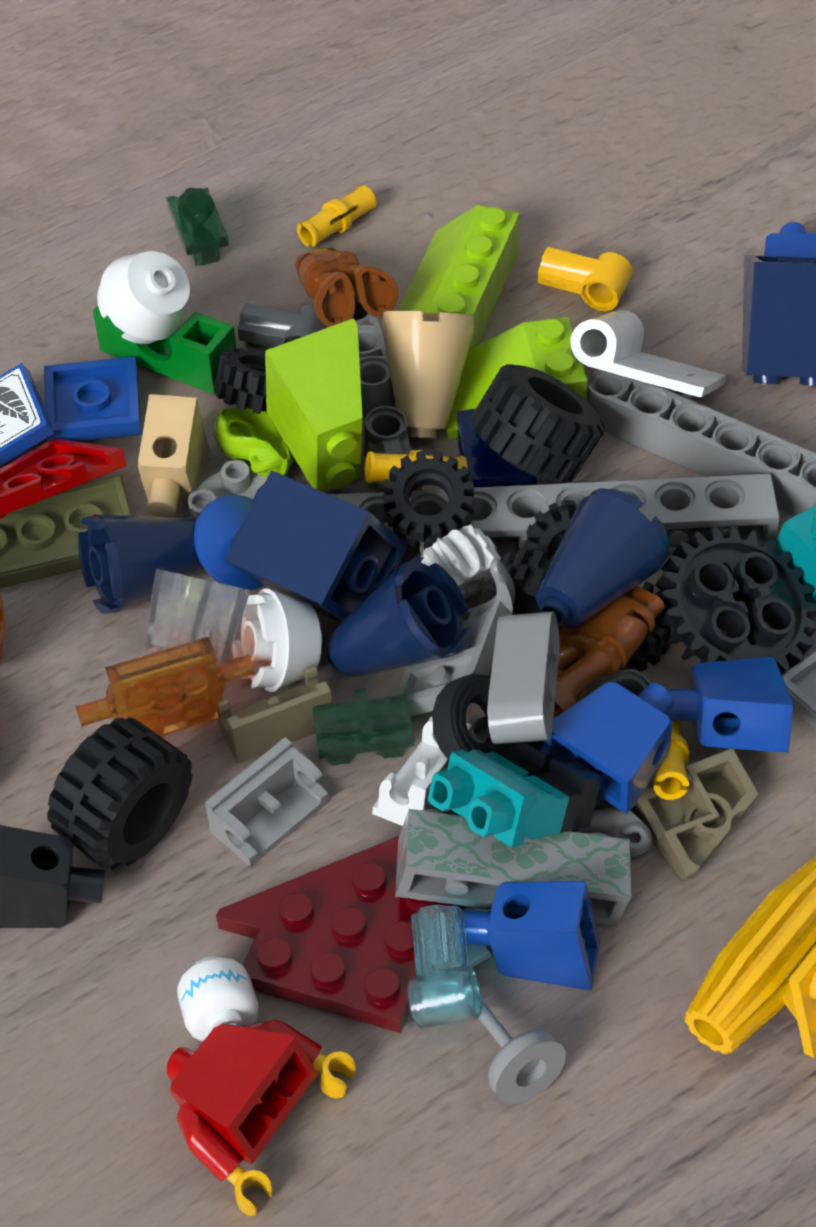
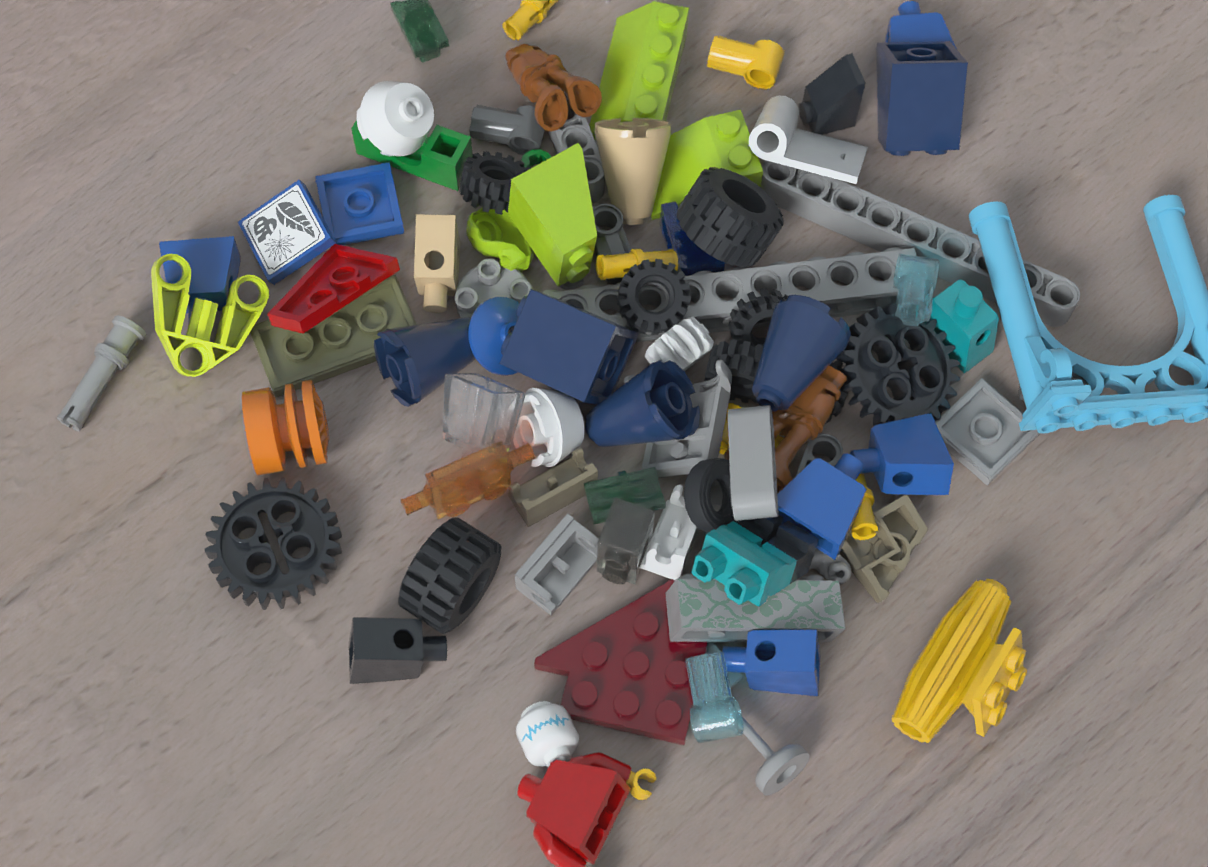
camera: 10 degrees left, 15 degrees up
none -> clear smoke brick [597,498,655,585]
none -> black slope [799,53,866,135]
none -> clear light blue piece [893,253,939,327]

